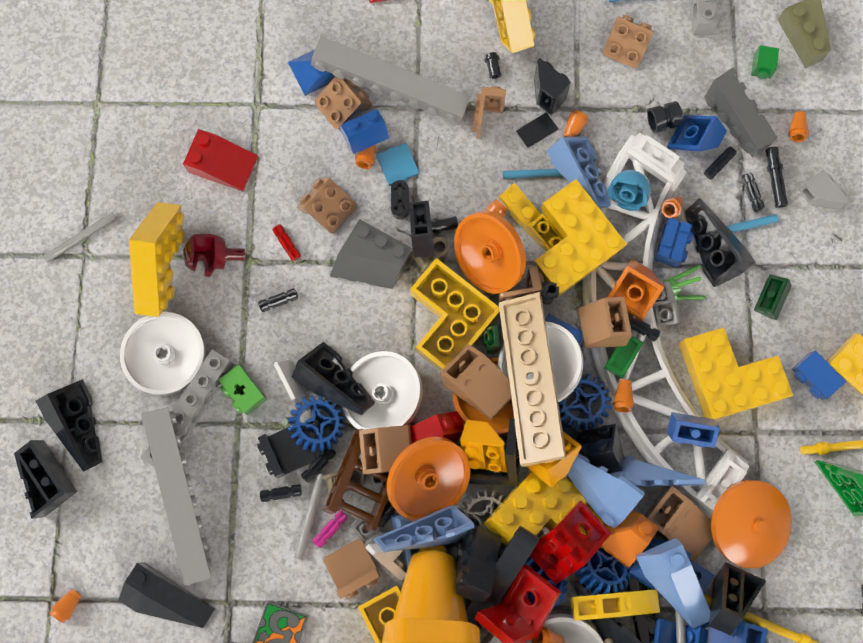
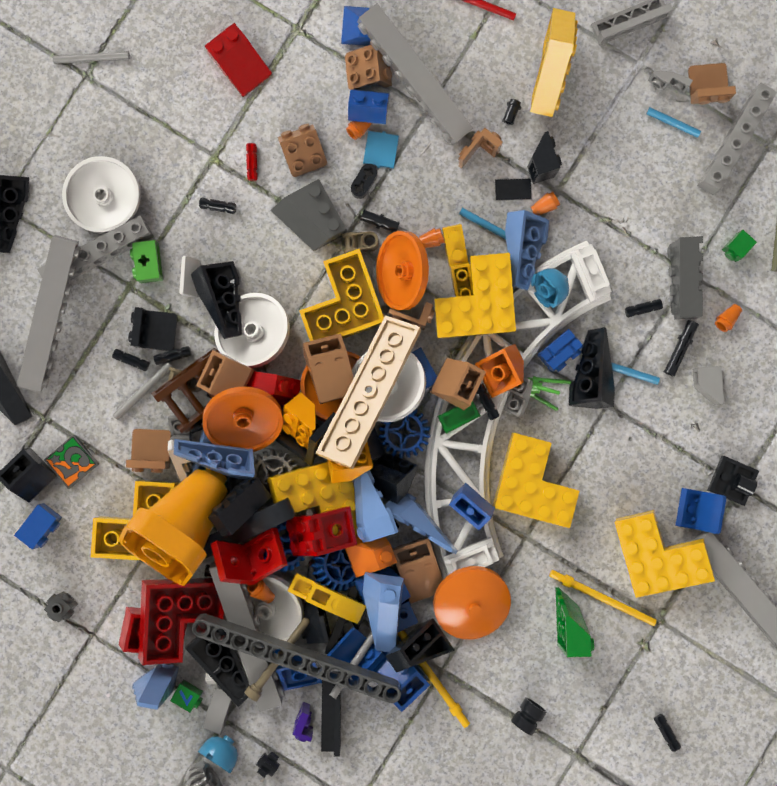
camera: 30 degrees right, 10 degrees up
yellow brick [129,202,185,317] -> none
dark red piece [183,234,245,277] -> none
blue gear [288,395,346,453] -> none
dark pink axle [313,510,348,548] -> none
black slope [409,200,435,258] -> none
dark green slope [483,325,500,354] -> none
black pin [541,282,559,305] -> none
medium nougat bracket [603,15,655,68] -> none
orange cone [612,379,634,413] -> none
black wheel [647,101,683,133] -> none
orange cone [661,196,683,218] -> none
blue slope [667,115,727,152] -> none
black axle [741,173,765,212] -> none
dark green slope [754,274,792,320] -> none
blue brick [792,350,846,400] -> none

